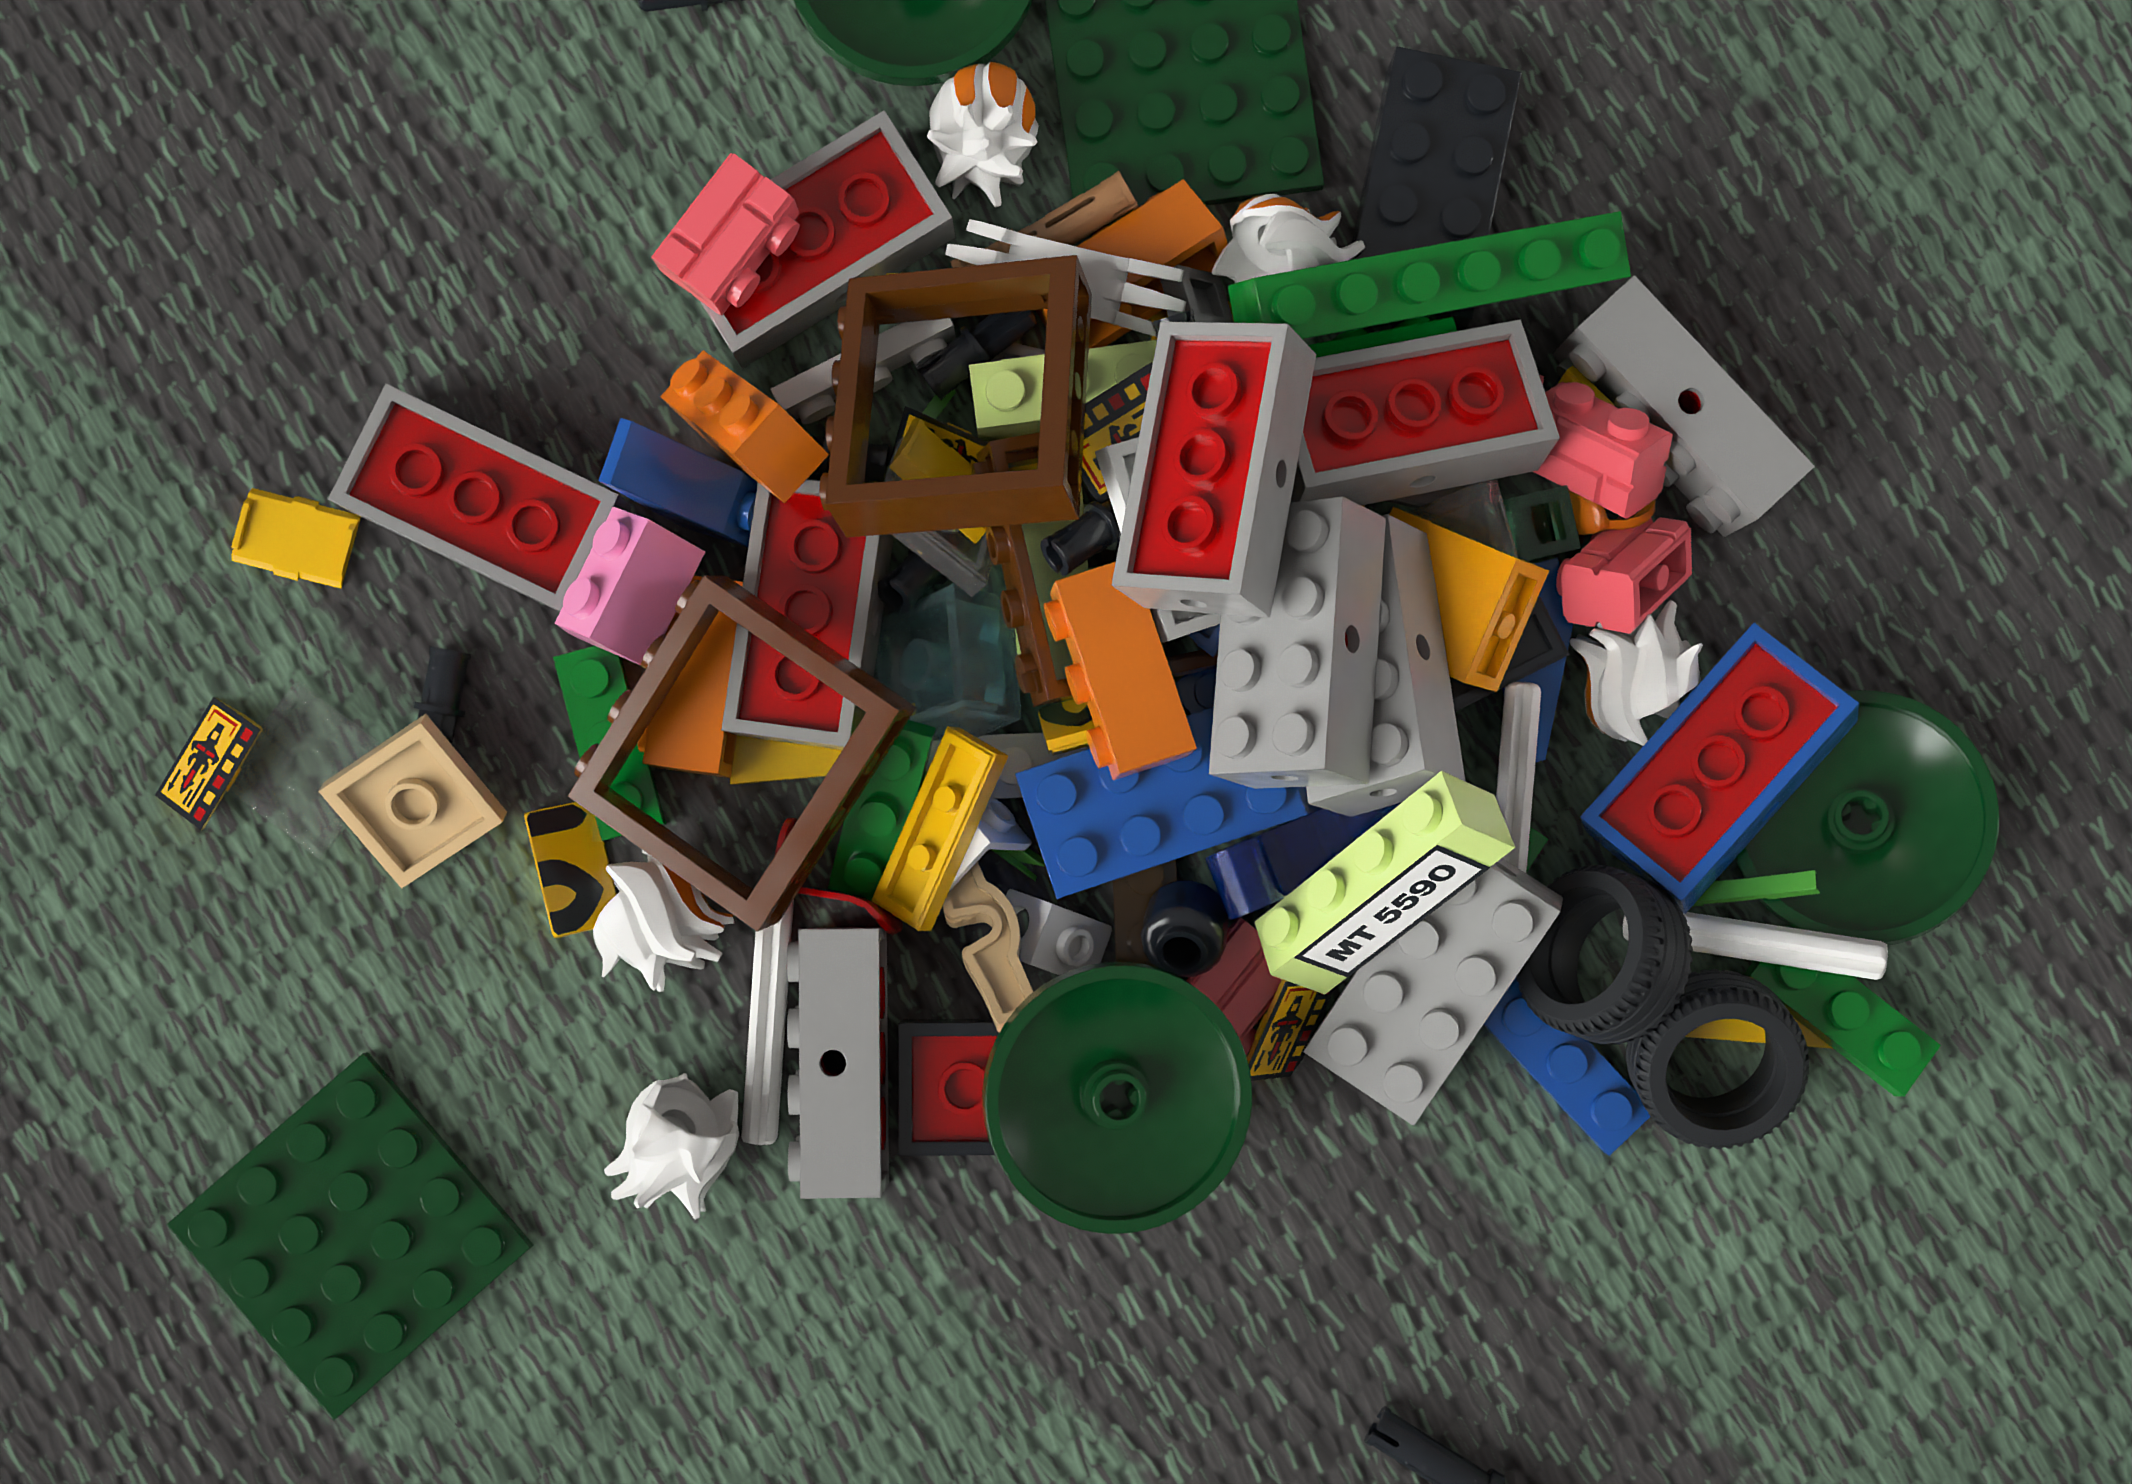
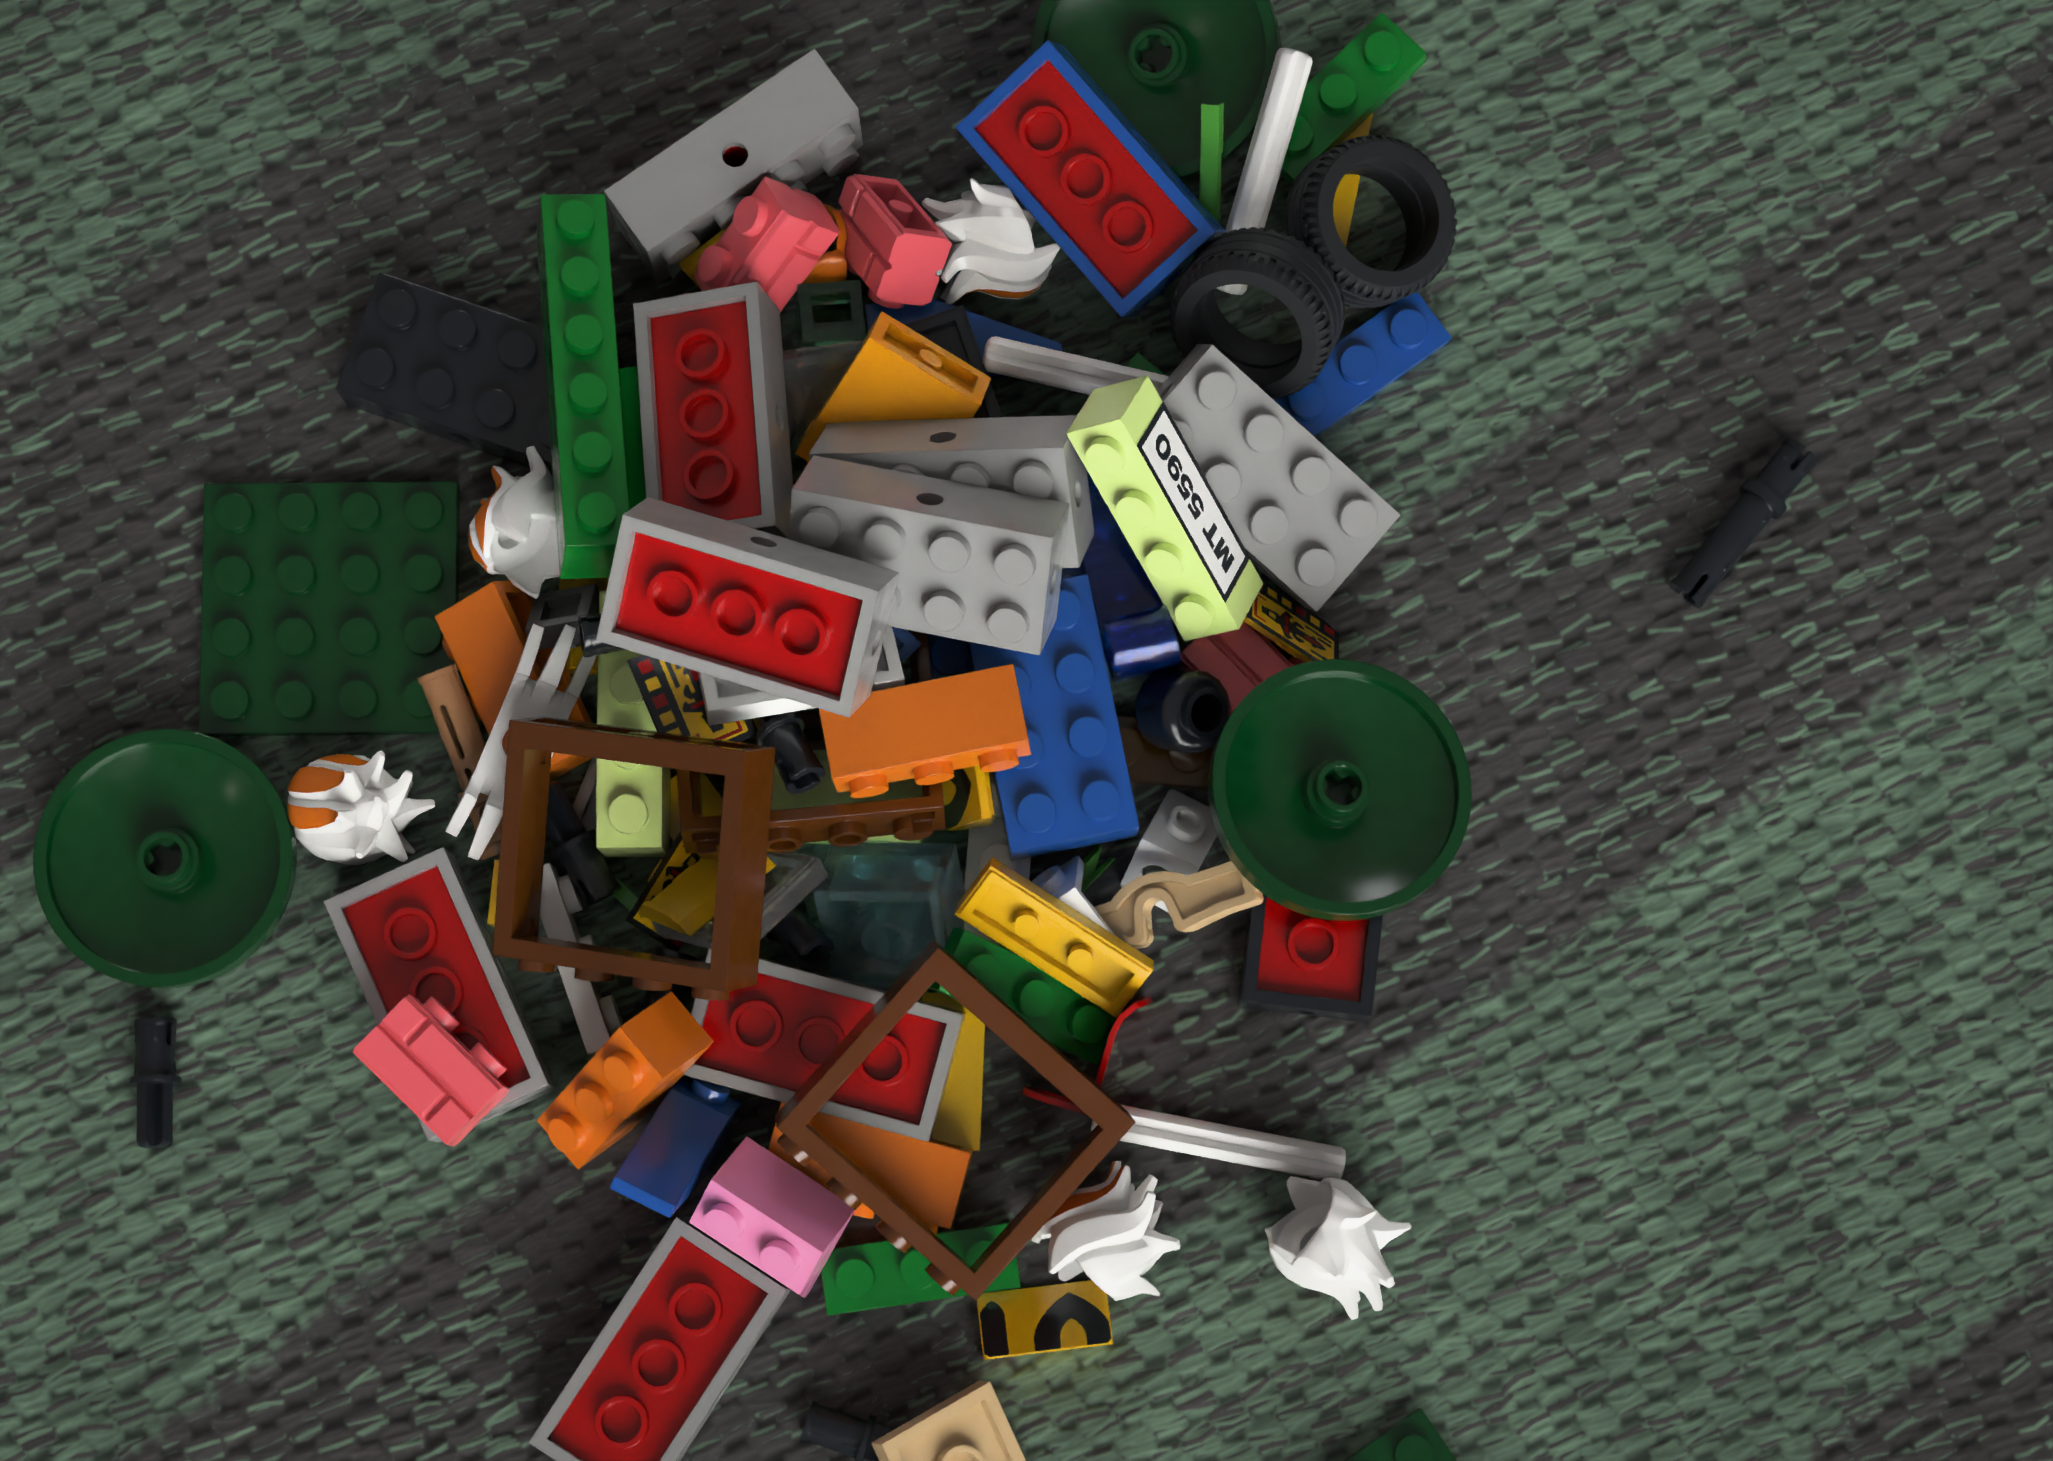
camera: 80 degrees left, 5 degrees down
light grey brick [787,927,889,1199] -> none

